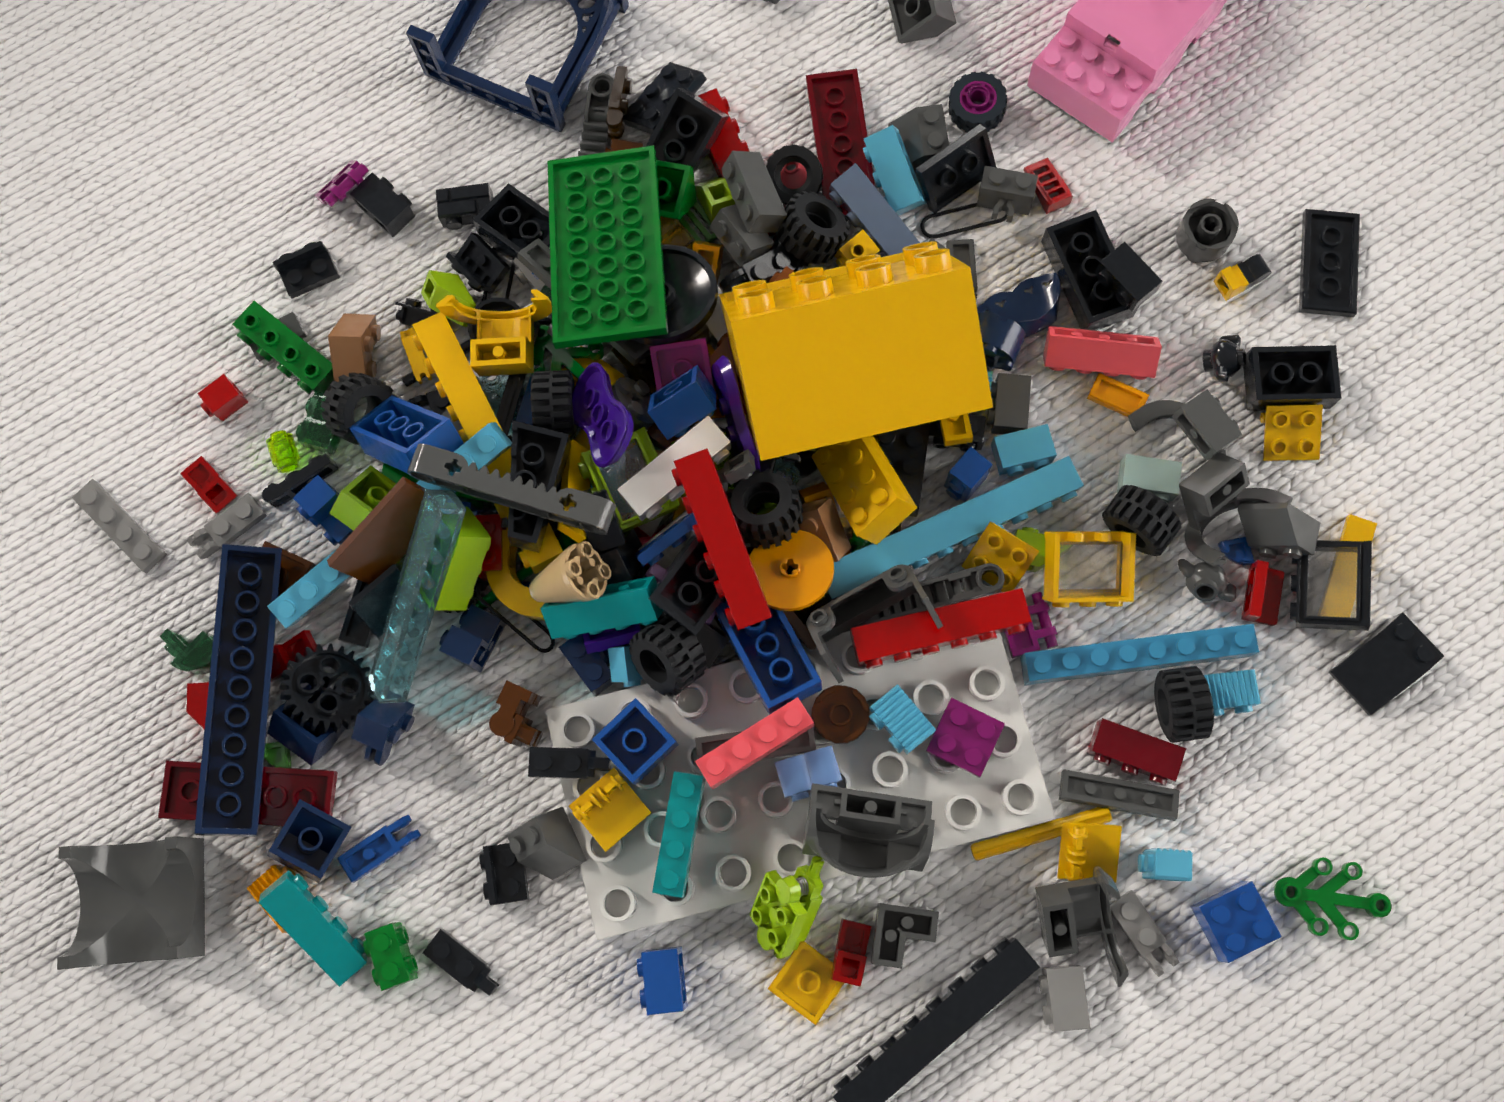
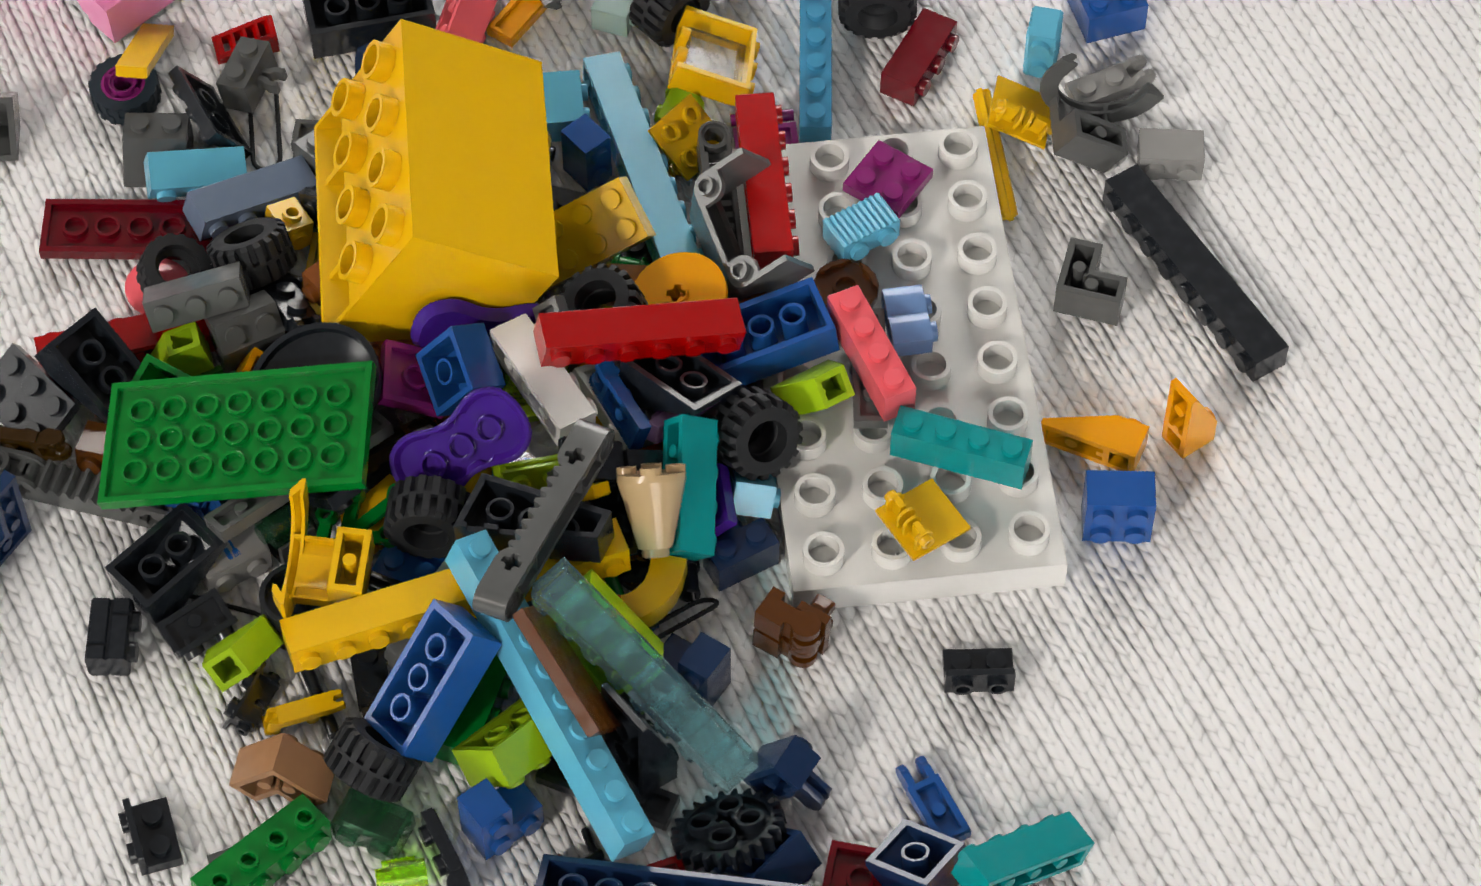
camera: 90 degrees left, 20 degrees down
magenta plate [314,160,369,207] -> none
black brick [350,172,415,237] -> none
green brick [363,922,418,991] -> none
black hinge [423,928,500,996] -> none
dark grey slope [507,807,587,880] -> none
black hinge [528,747,611,779] -> none
blue brick [592,698,679,785] -> none
lime piece [749,856,824,959] -> none
yellow tile [768,941,844,1025] -> none
dark grey piece [802,783,935,878] -> none
red slope [831,918,872,987] -> none
dark grey plate [1058,769,1180,821] -> none
none -> yellow tile [115,23,174,79]
none -> lime slope [770,359,855,415]
none -> light orange slope [1041,415,1150,471]
none -> light orange slope [1162,378,1217,459]

